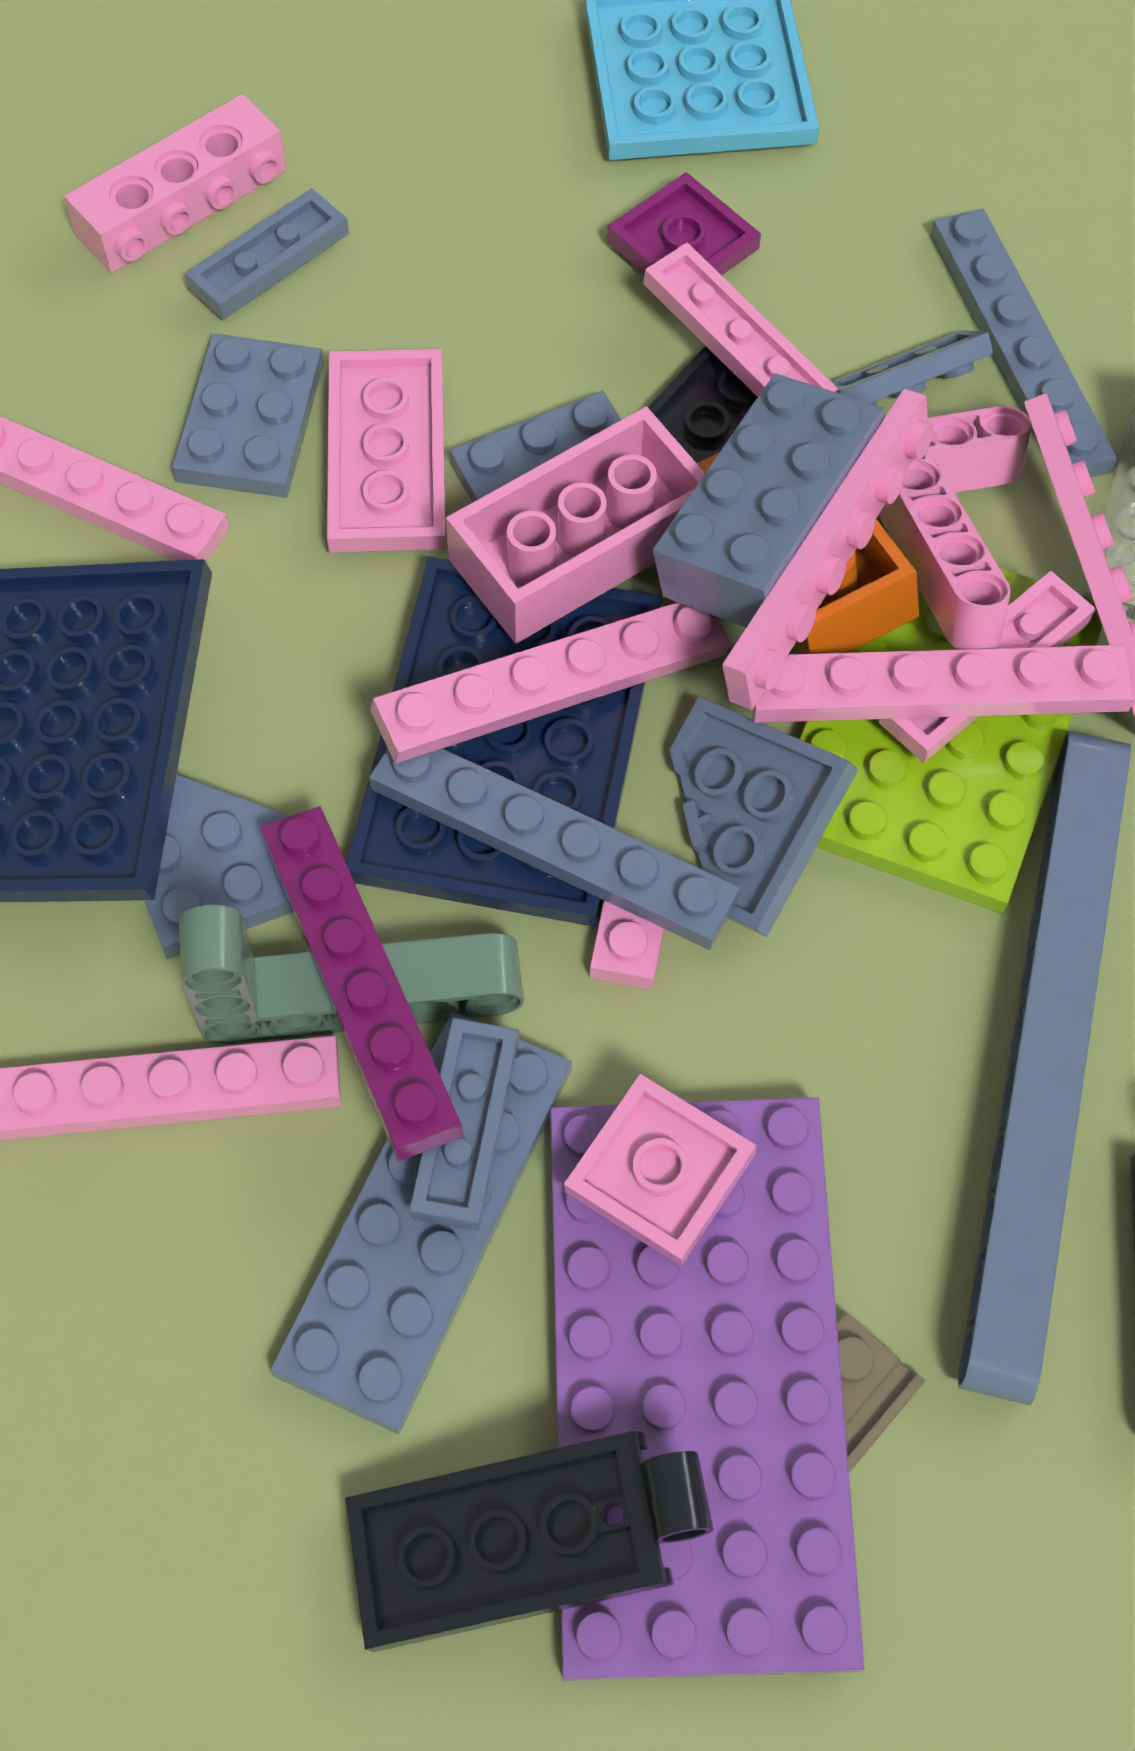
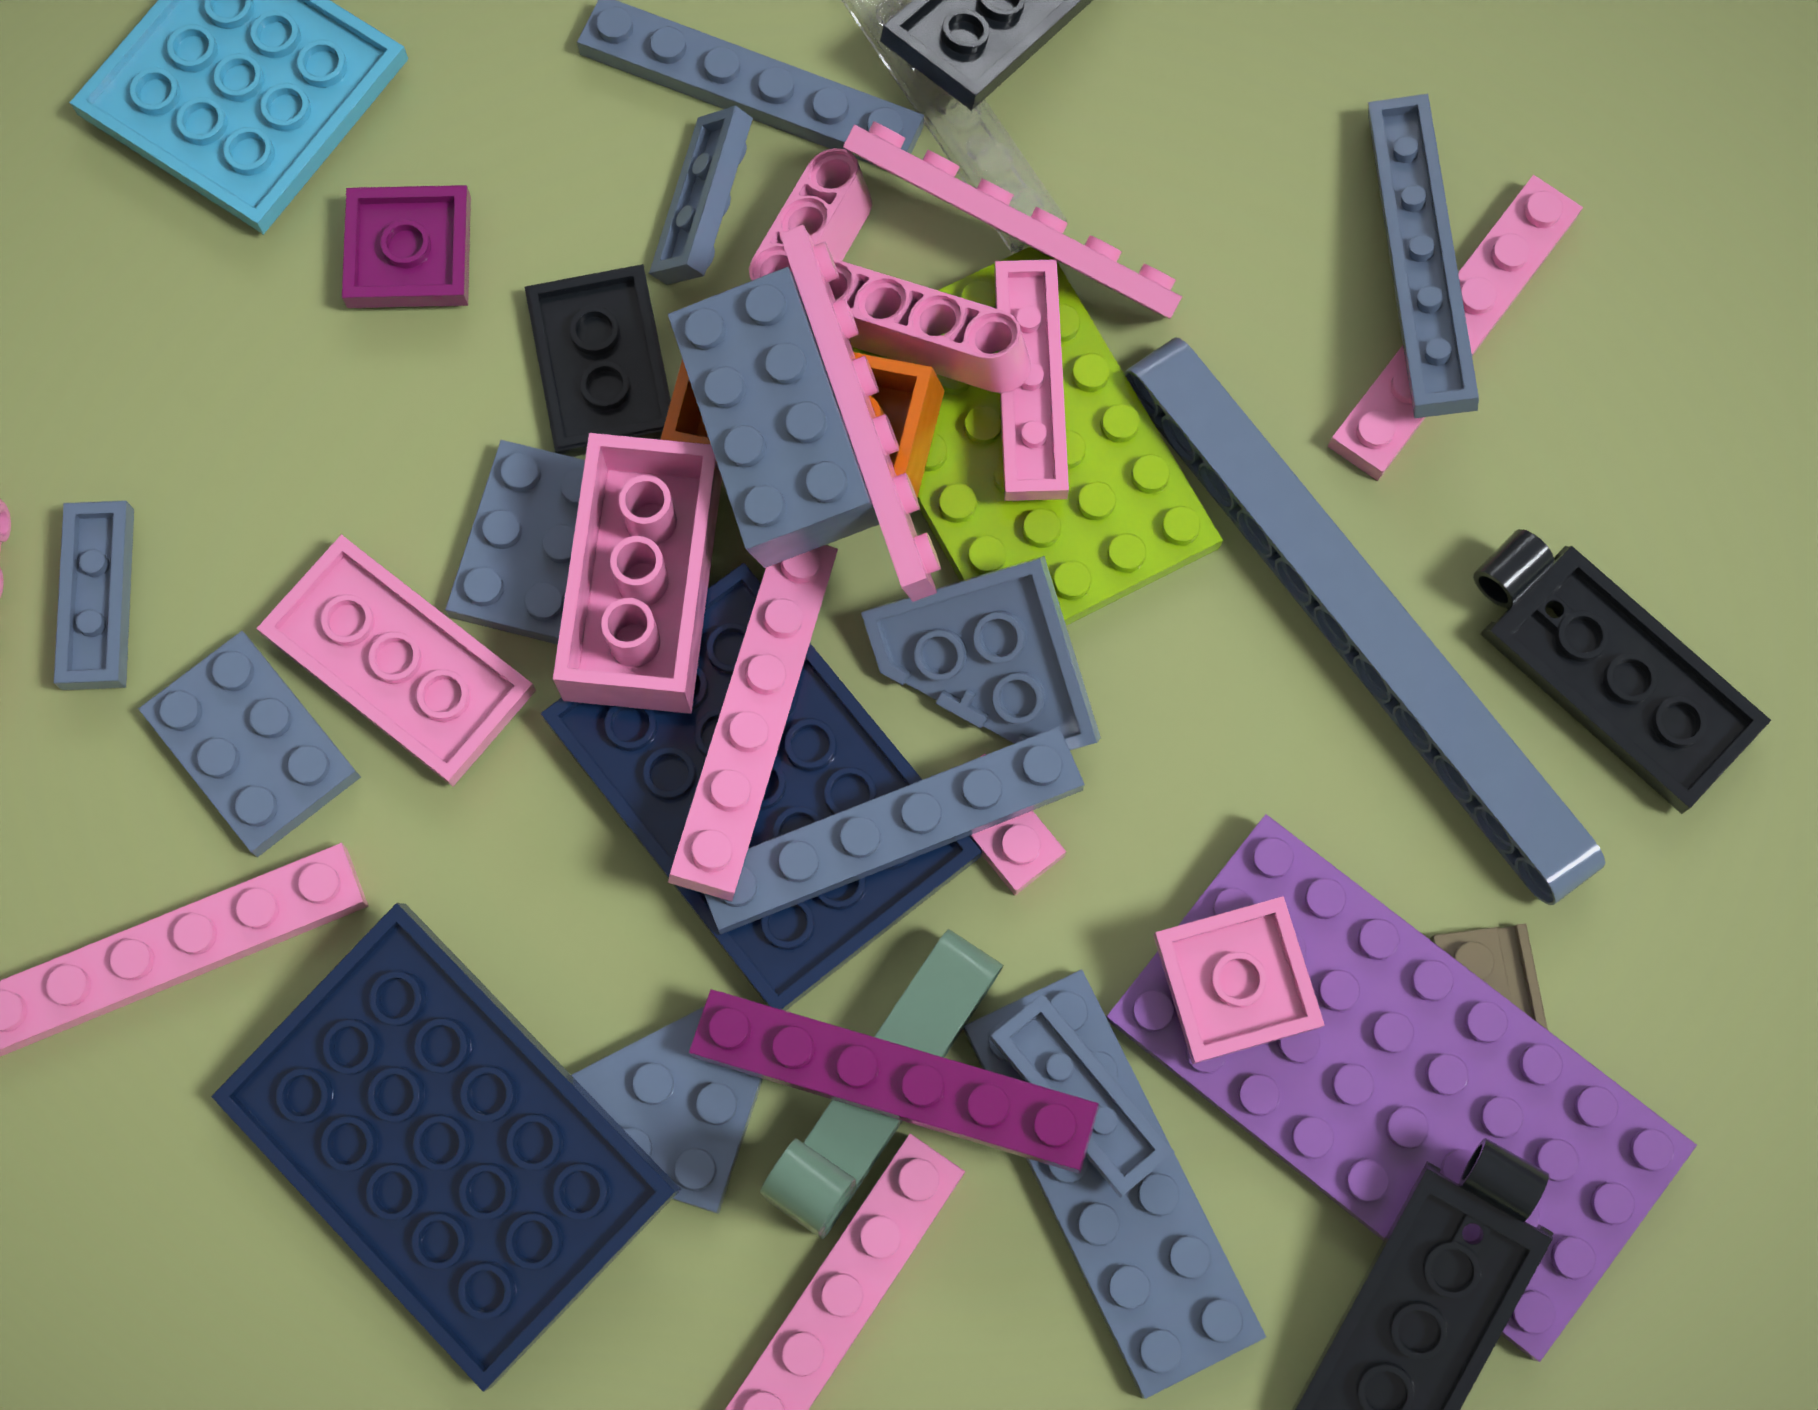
camera: 50 degrees left, 10 degrees up
bright pink plate [643,242,838,397] -> none
bright pink plate [753,645,1135,723] -> none

